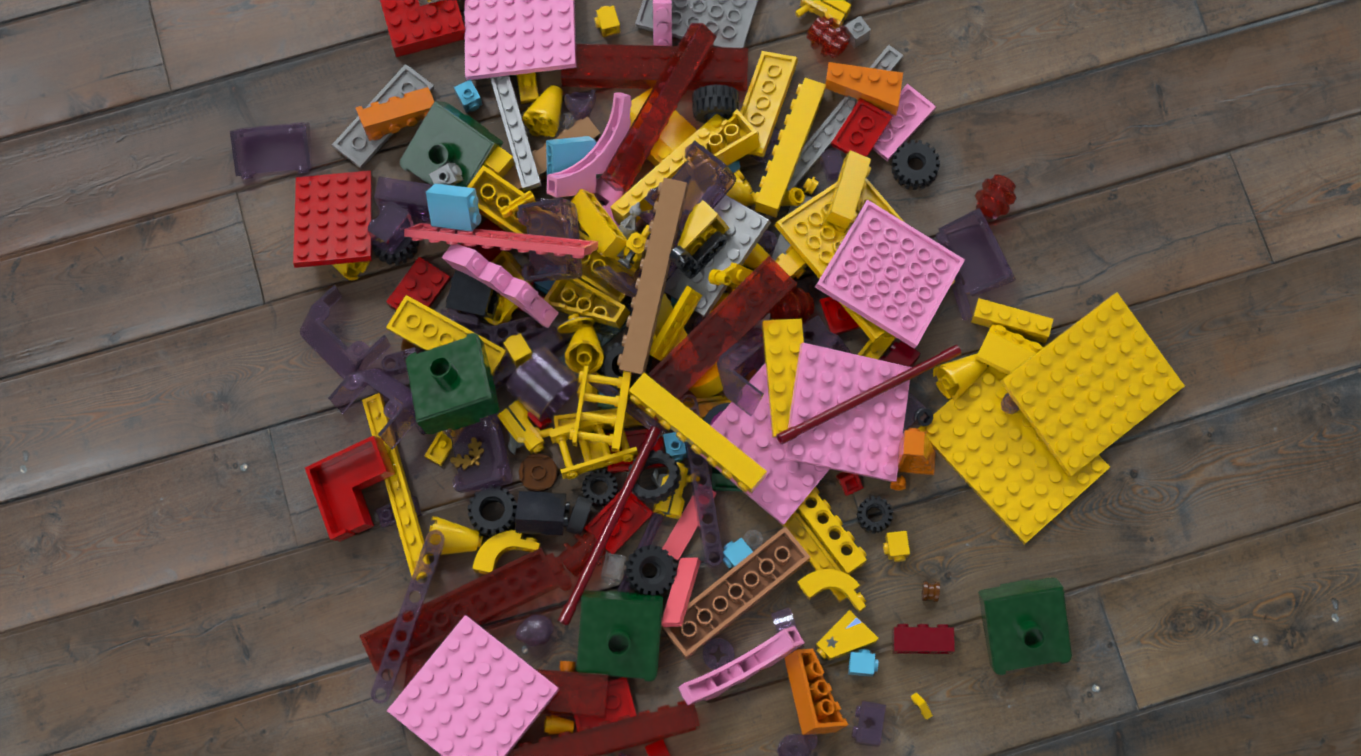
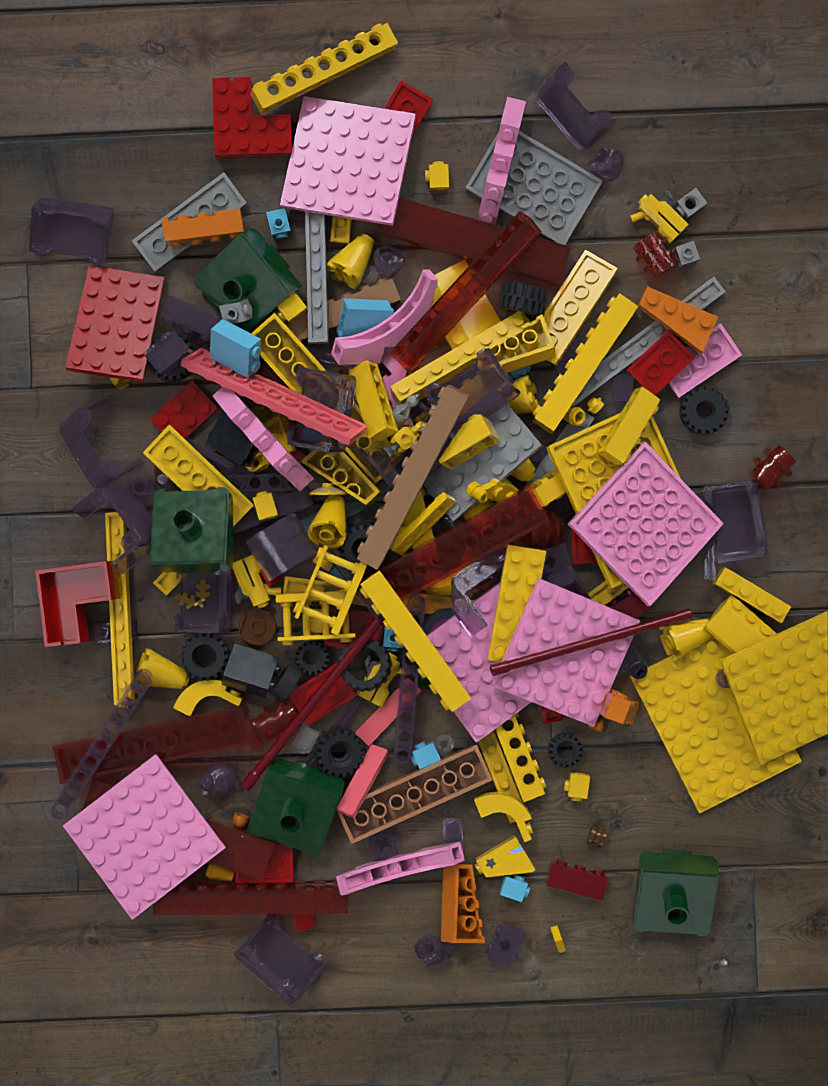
camera: 15 degrees right, 15 degrees up
yellow axle [500,191,535,218] -> none
black beam [669,231,728,279] -> none

